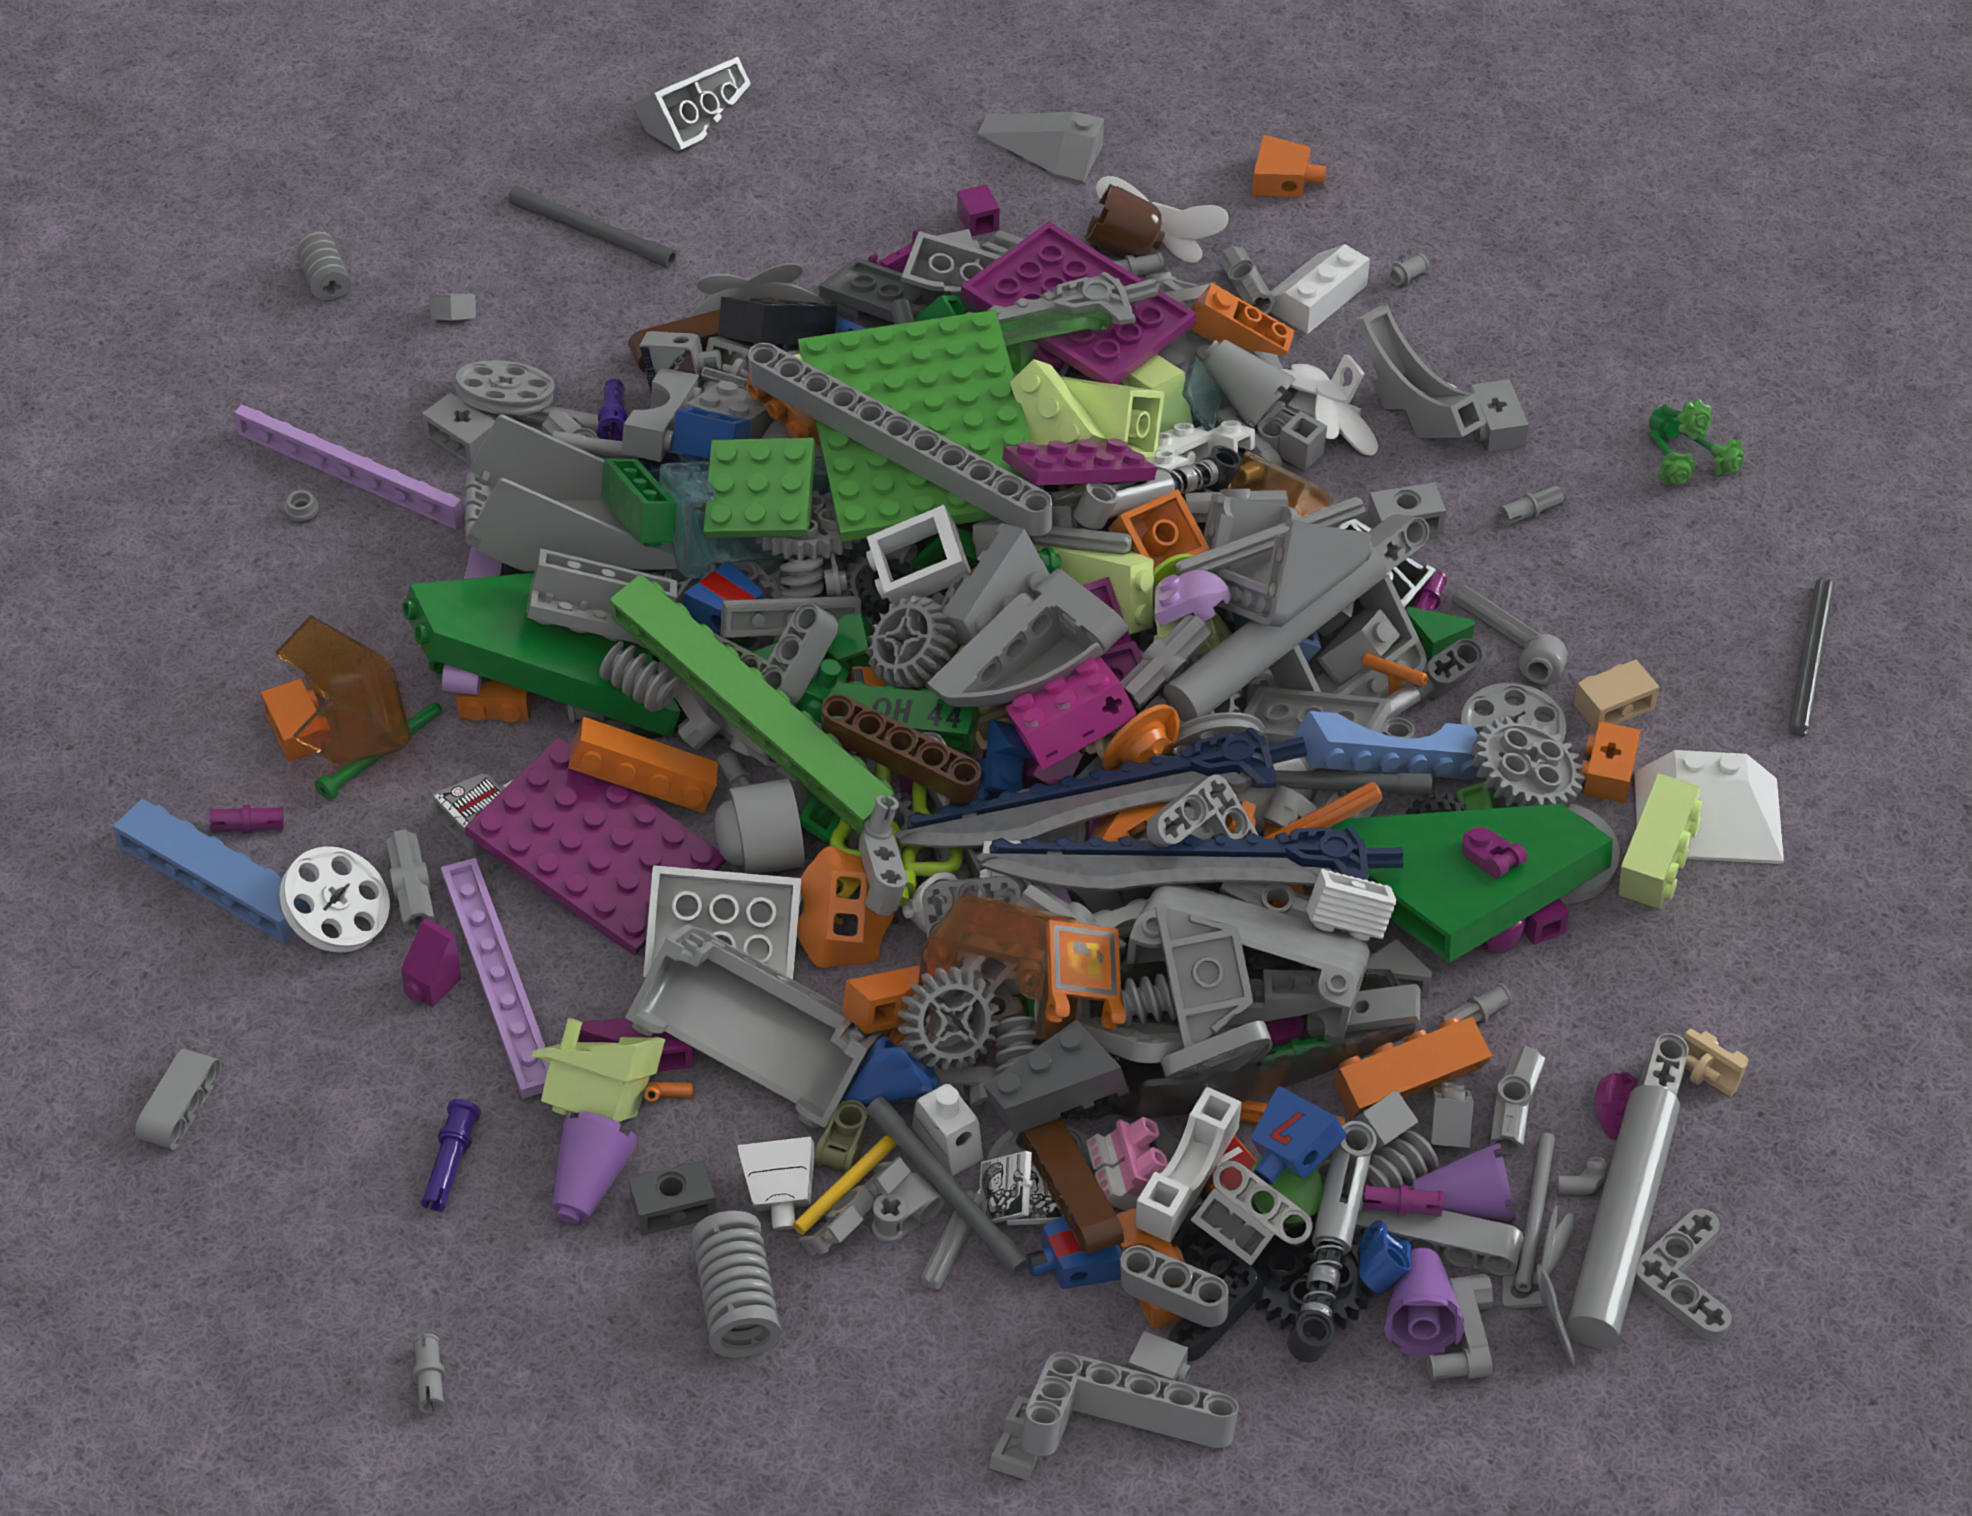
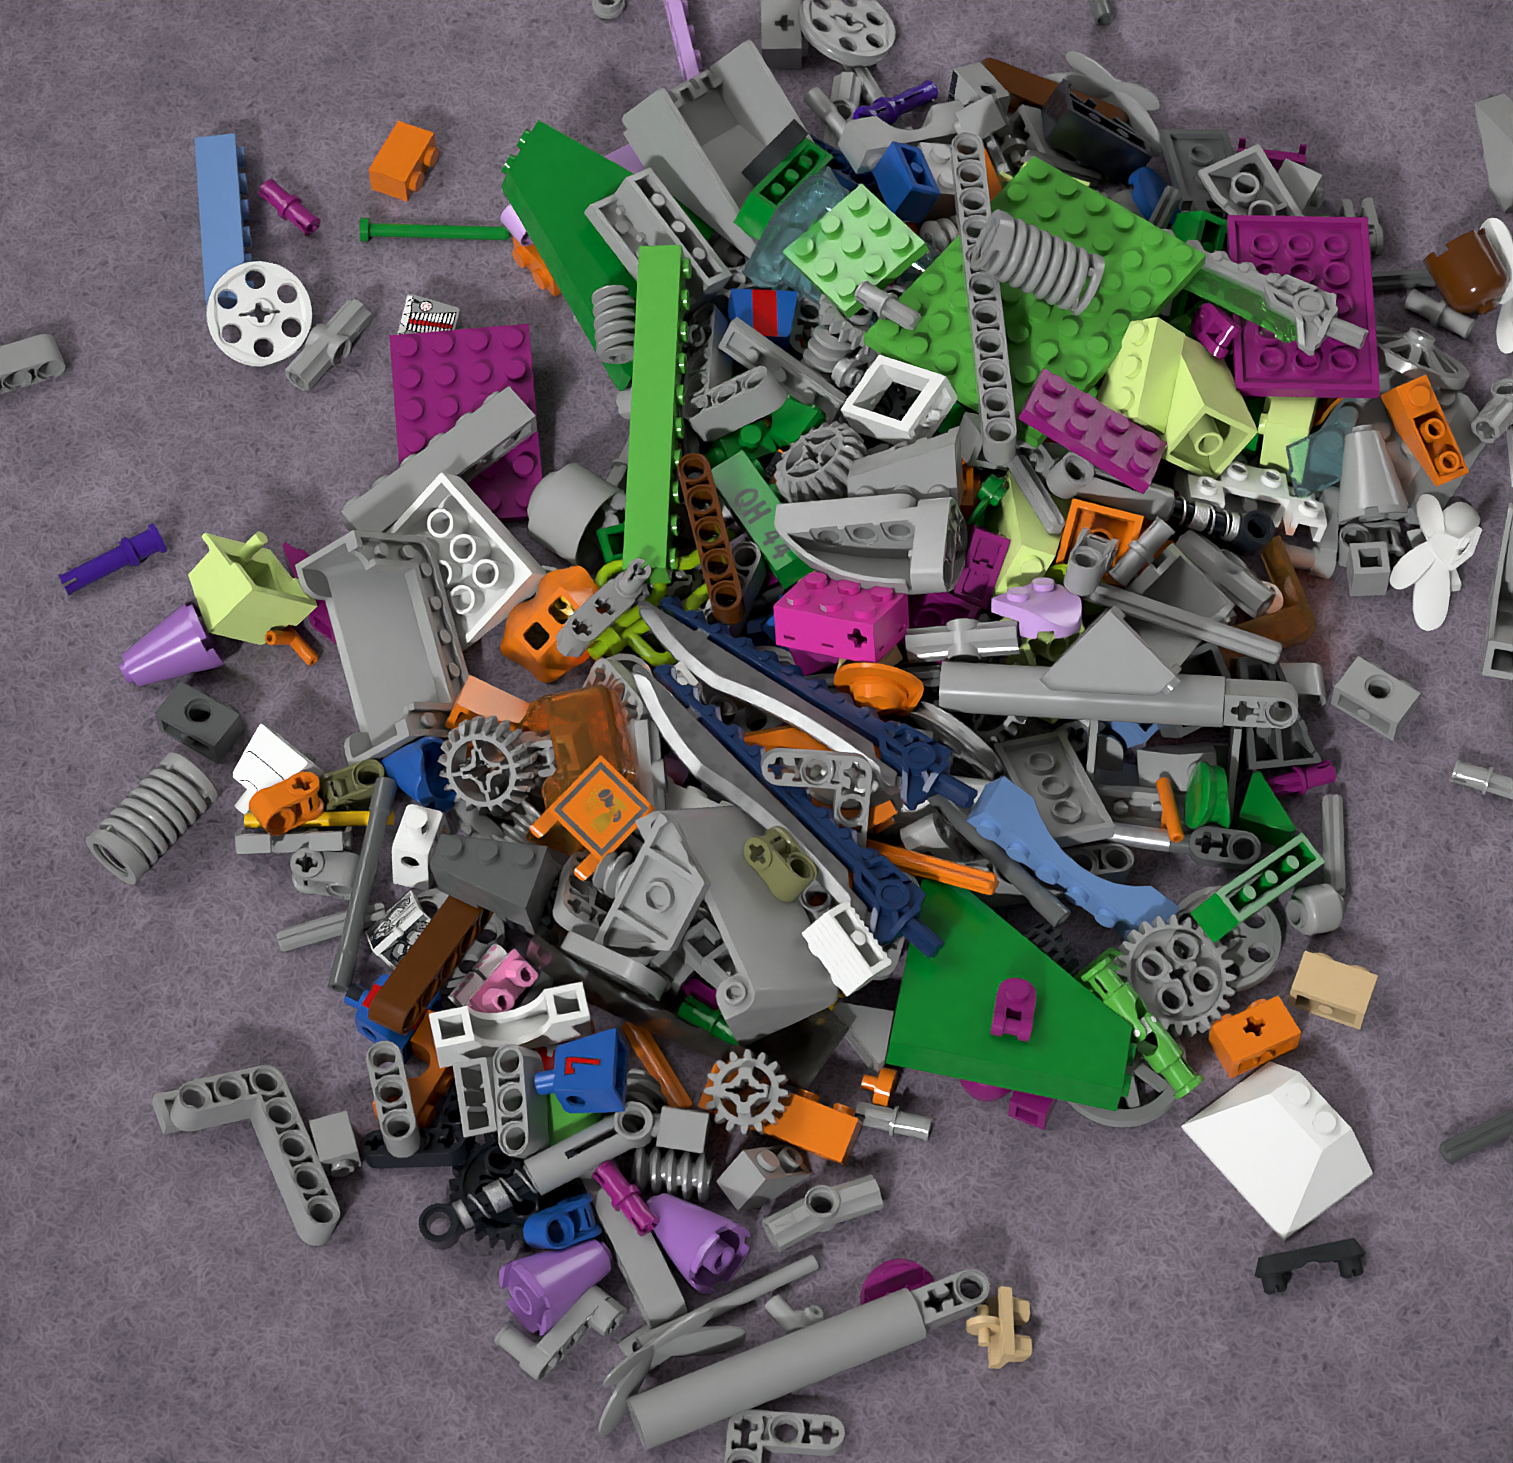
camera: 50 degrees right, 10 degrees up
clear orange windscreen [275,615,411,764] -> none
magenta slope [401,918,462,1007] -> none
lavender plate [441,858,549,1099] -> none
orange brick [568,717,718,813] -> none
magenta brick [957,184,1000,237] -> none
light grey tile [1307,984,1421,1037] -> none
yellowish green brick [1619,773,1704,909] -> none
none -> orange piece [249,772,324,836]
none -> light grey brick [341,386,537,533]
none -> light grey gear [704,1049,790,1136]
none -> black tyre [741,119,809,187]
none -> olive piece [743,826,818,903]
none -> light grey axle [854,280,921,330]
none -> orange tile [861,1067,898,1108]
none -> light grey brick [954,94,1010,139]
none -> light grey piece [970,209,1105,316]
none -> light grey piece [1063,527,1119,596]
none -> bright green piece [1080,956,1205,1100]
none -> light grey pin [1108,516,1175,588]
none -> green piece [1184,761,1230,829]
none -> green brick [1190,833,1325,944]
none -> magenta plate [1191,303,1243,359]
none -> black piece [1254,1238,1366,1295]

